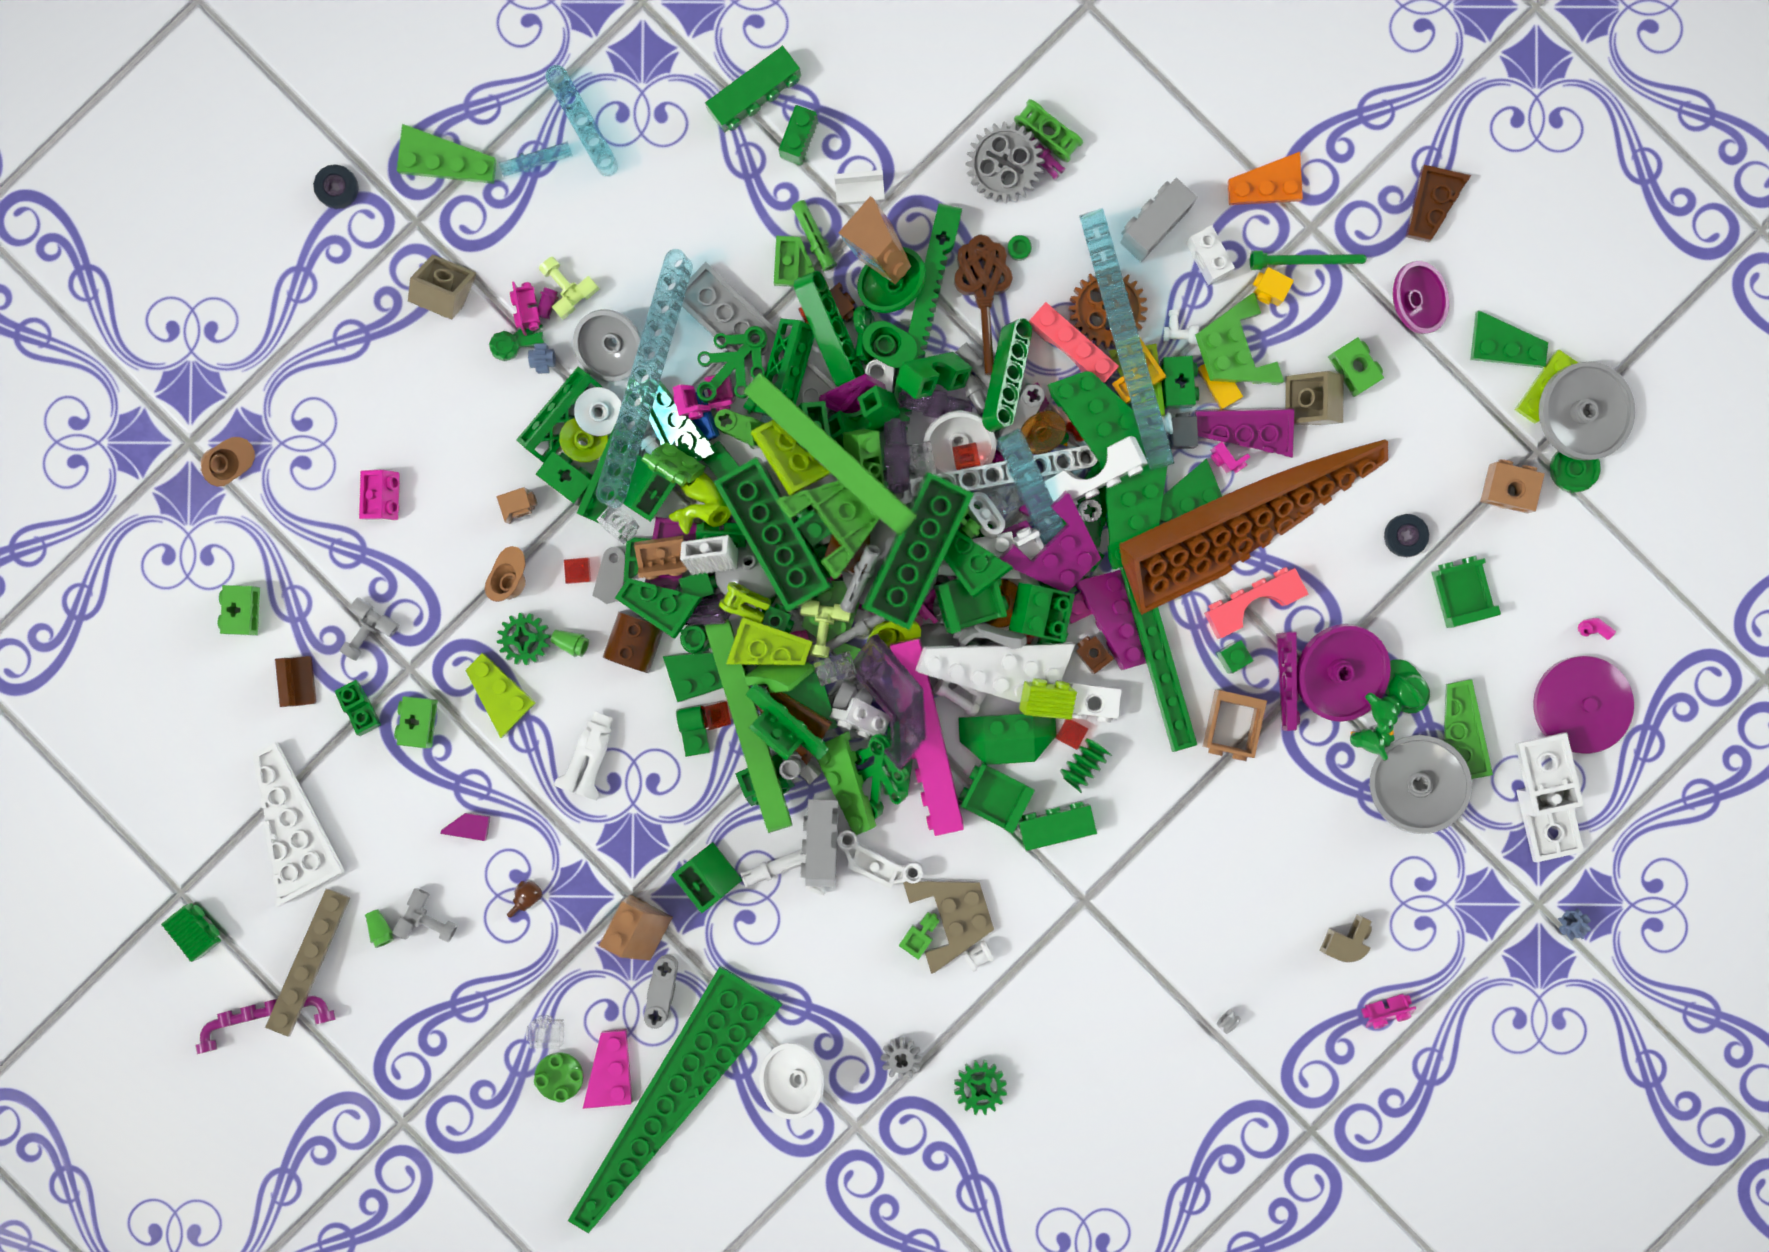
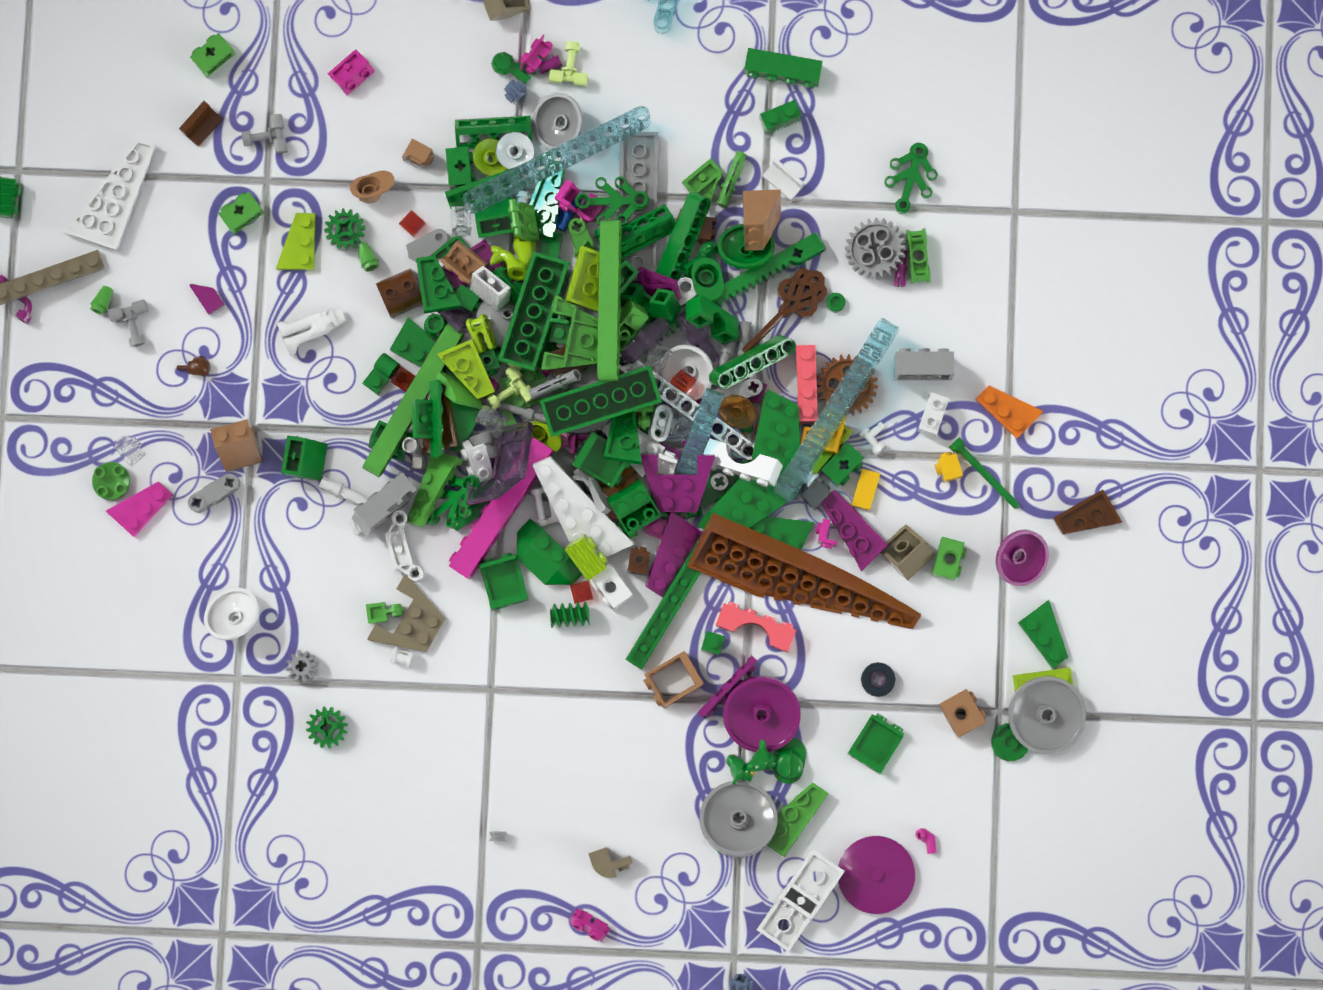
camera: 40 degrees right, 5 degrees down
green slope [334,680,381,736] -> none
green wing [568,966,783,1233] -> none
green brick [1018,801,1097,851] -> none
bright green wing [1195,293,1284,385] -> none
none -> green plant [884,143,938,214]

